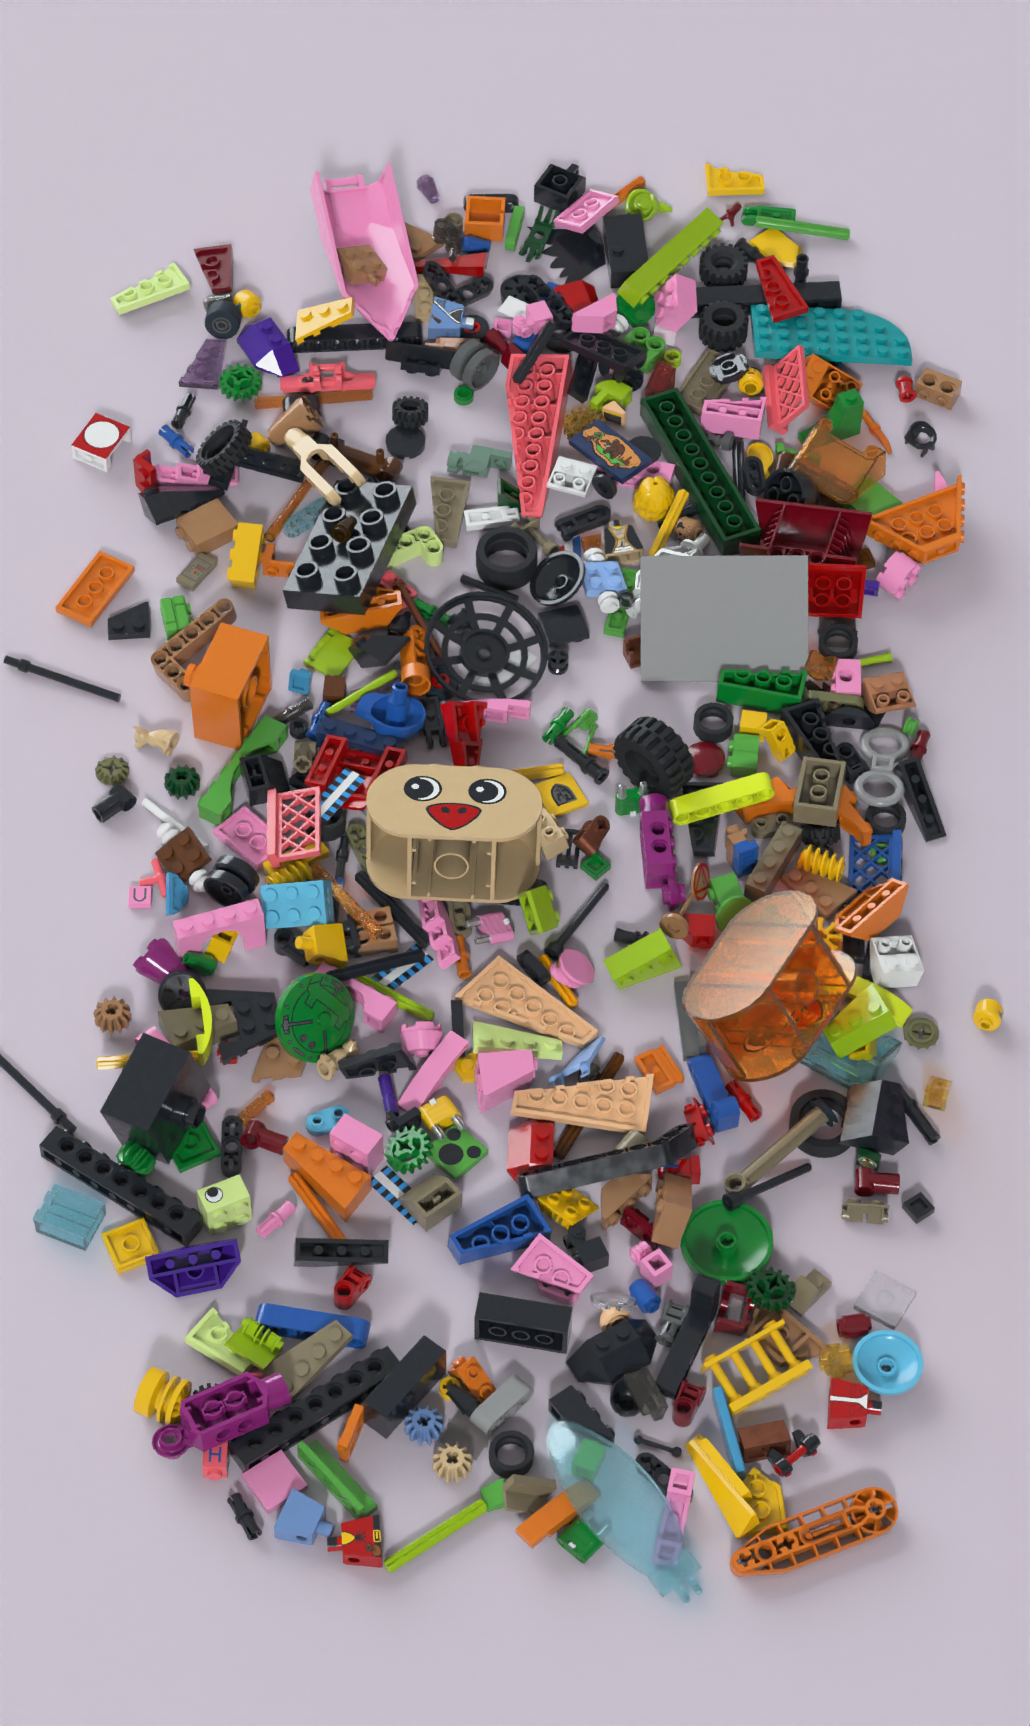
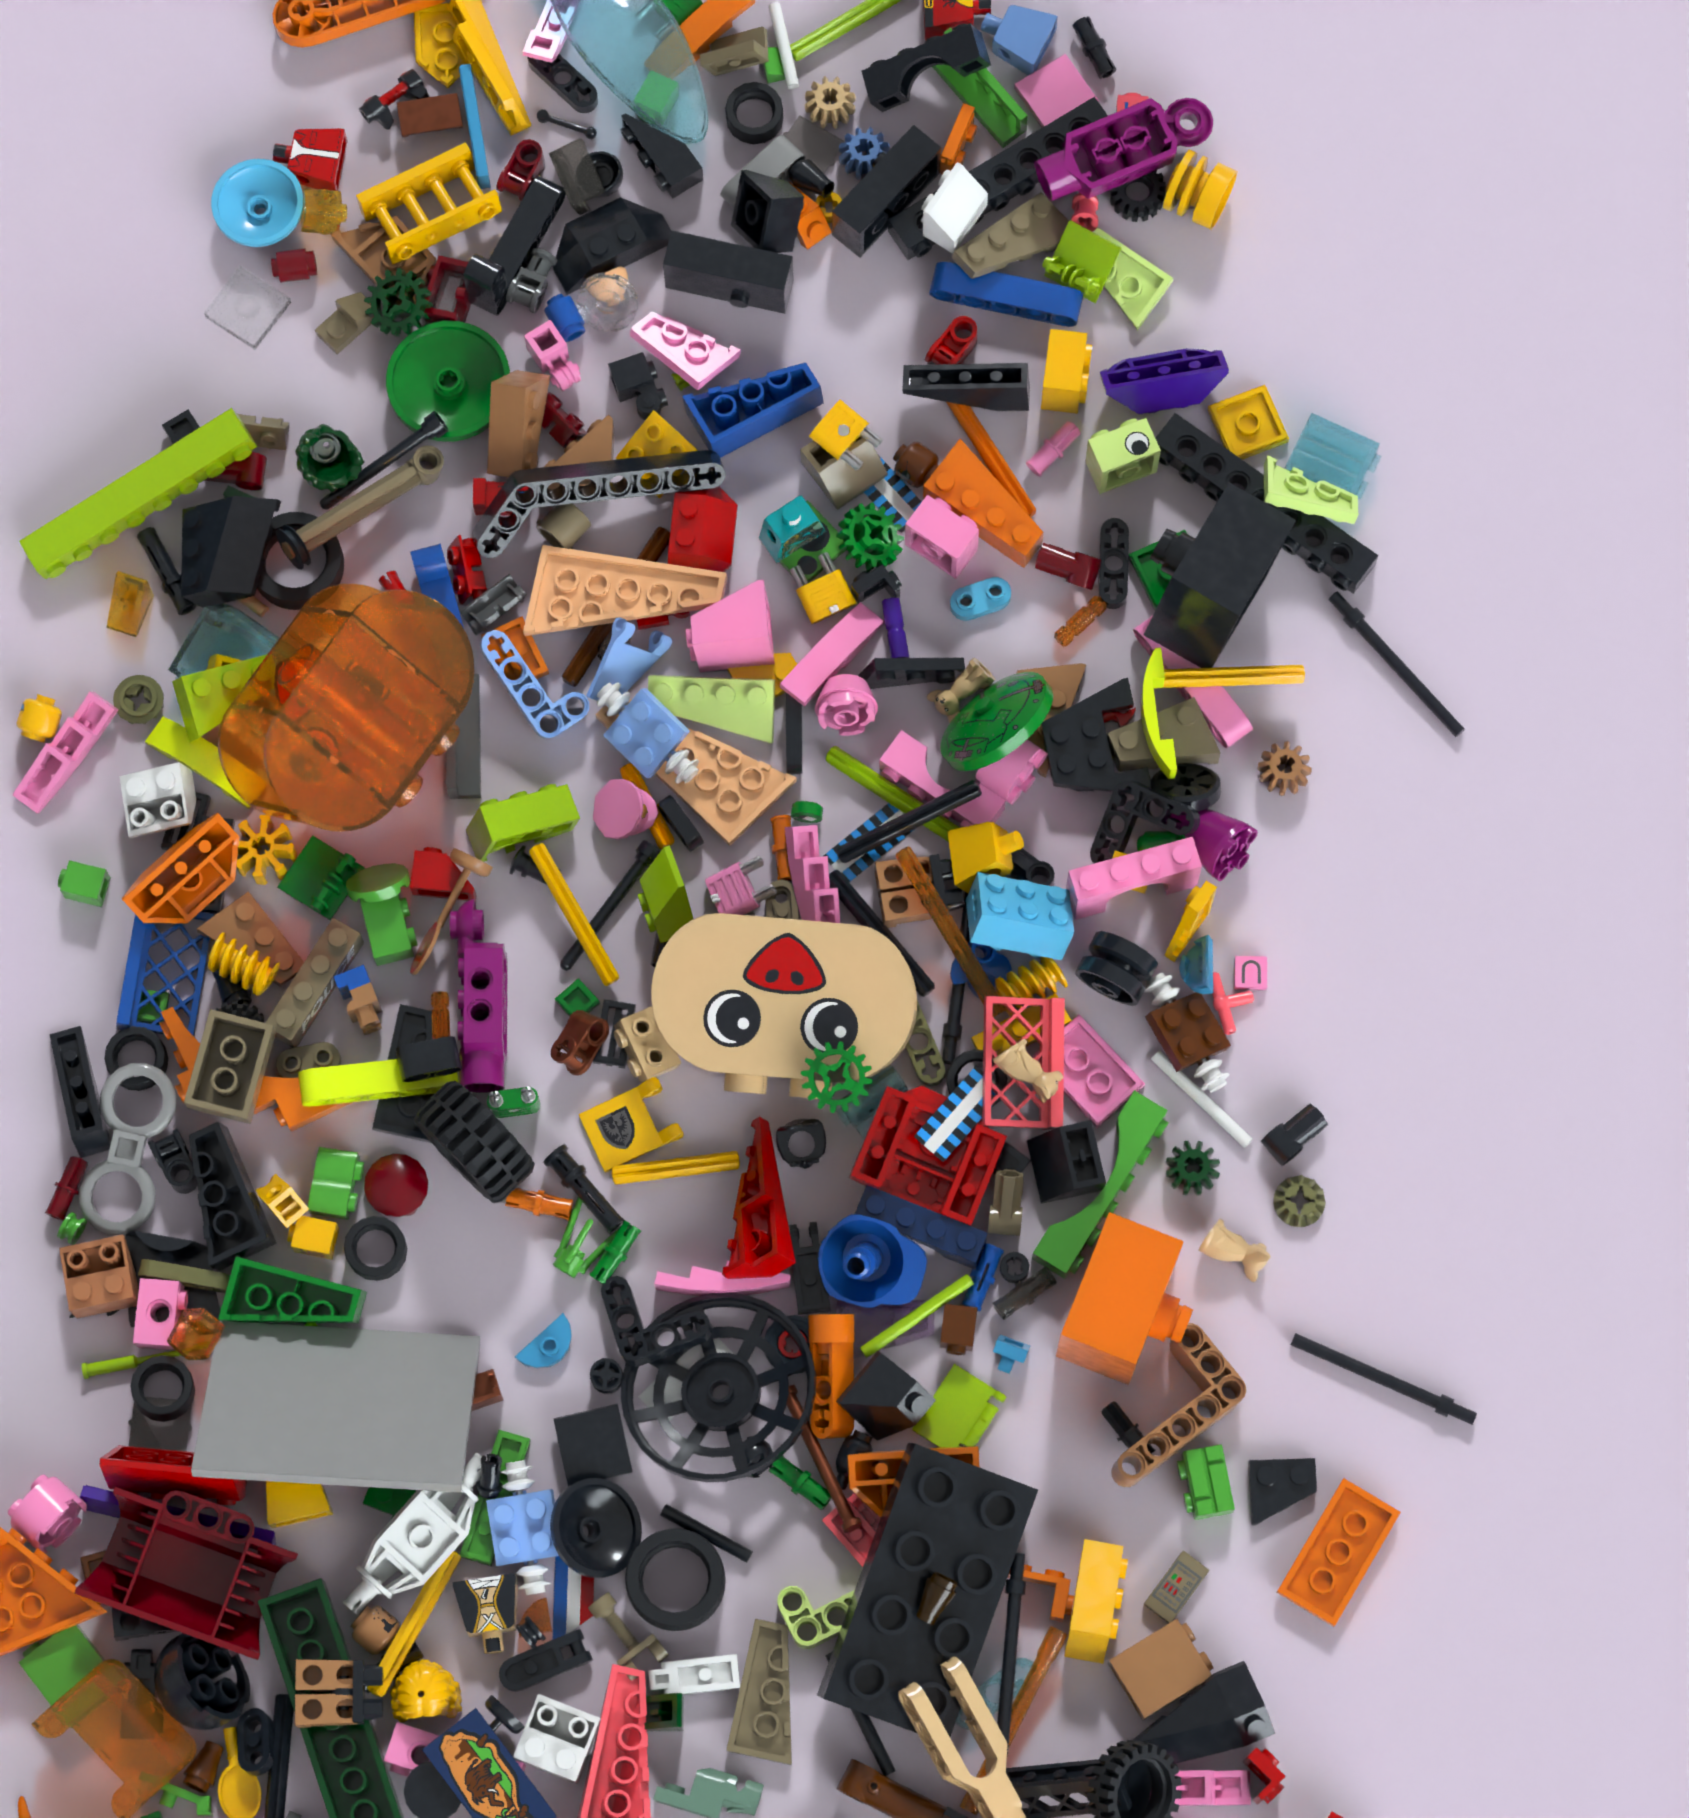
camera: 175 degrees left, 20 degrees up
none -> bright pink slope [13,691,118,813]
none -> lime brick [19,408,257,579]
none -> bright green brick [58,860,111,907]
none -> dark green hair [295,424,365,492]
none -> medium nougat hips [295,1659,384,1728]
none -> black beam [395,1036,462,1082]
none -> clear orange axle [431,991,450,1039]
none -> dark grey hinge [460,574,527,635]
none -> light blue beam [480,630,589,738]
none -> dark azure plate [515,1313,572,1368]
none -> black bush [515,1616,547,1649]
none -> yellow axle [529,843,619,986]
none -> light blue plate [597,682,699,784]
none -> black beam [601,1276,713,1367]
none -> black slope [731,170,804,253]
none -> teal torso [759,495,826,563]
none -> white bar [768,2,799,89]
none -> green tile [791,801,824,823]
none -> green gear [801,1041,873,1113]
none -> yellow piece [809,399,883,470]
none -> black arch [861,23,991,112]
none -> reddish brown head [893,441,939,488]
none -> white slope [921,162,988,253]
none -> tan animal [993,1038,1064,1103]
none -> black bar [997,1553,1026,1757]
none -> yellow brick [1041,329,1092,414]
none -> black beam [1090,781,1200,863]
none -> yellow wing [1164,880,1217,963]
none -> yellowish green wing [1264,455,1359,524]

